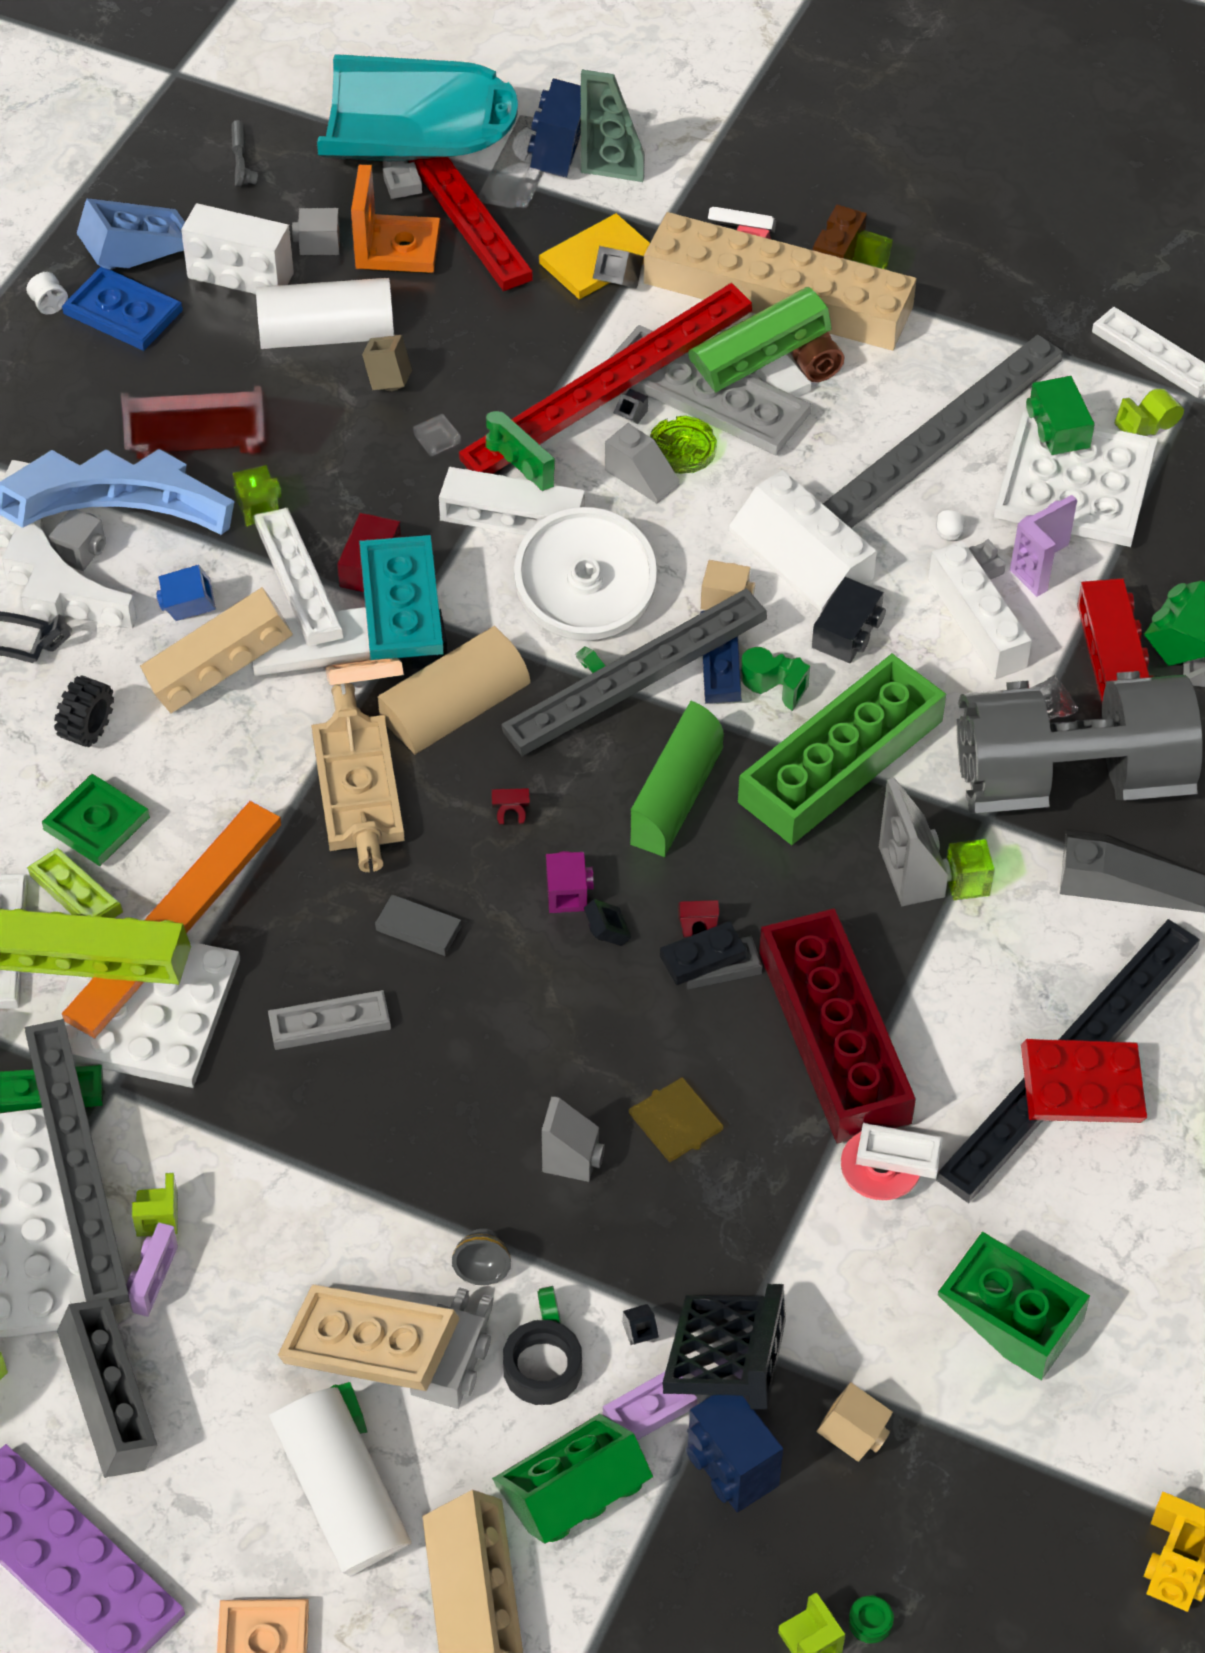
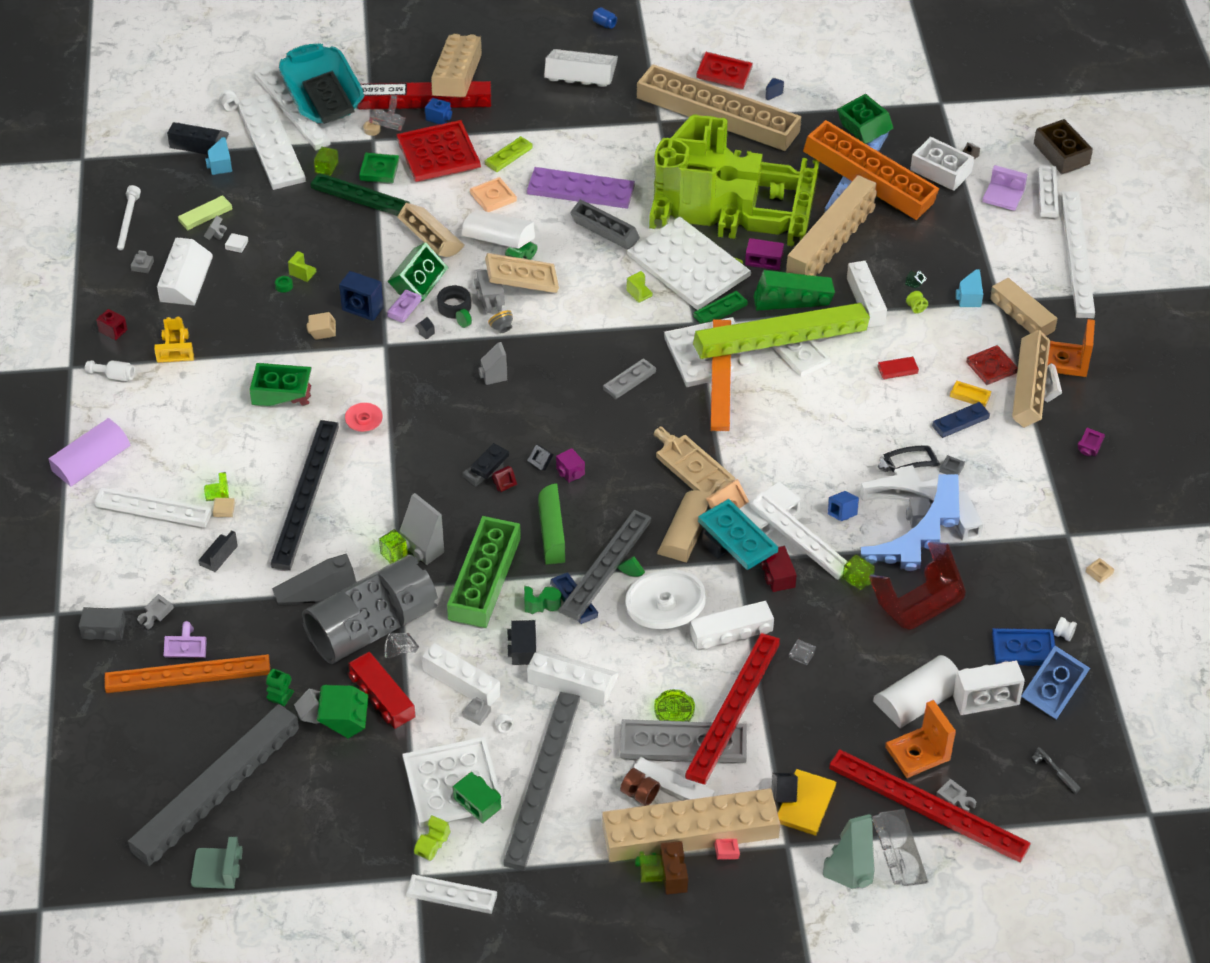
camera: 150 degrees right, 5 degrees down
dark grey plate [24,1019,129,1306] -> none
lime tile [27,848,123,918] -> none
green plate [42,774,150,866] -> none
black tyre [54,675,114,747] -> none
lavender plate [126,1222,178,1317] -> none
tan brick [140,587,293,713] -> none
light grey brick [292,208,340,255] -> none
teal windscreen [317,54,518,162] -> none
dark tan brick [362,335,412,391] -> none
dark grey tile [375,895,461,956] -> none
green plate [486,411,555,491] -> none
dark red tile [492,788,530,825] -> none
dark blue brick [527,78,581,177] -> none
light grey slope [605,423,679,504] -> none
black piece [613,389,648,424] -> none
clear yellow piece [629,1077,723,1163] -> none
black fence [662,1284,786,1409] -> none
bright green brick [688,287,832,393] -> none
tan brick [700,560,755,610] -> none
white tile [708,207,777,233] -> none
dark red brick [759,908,916,1144] -> none
white tile [856,1123,943,1179] -> none
lavender bracket [1010,495,1077,597] -> none
red plate [1021,1039,1147,1123] -> none

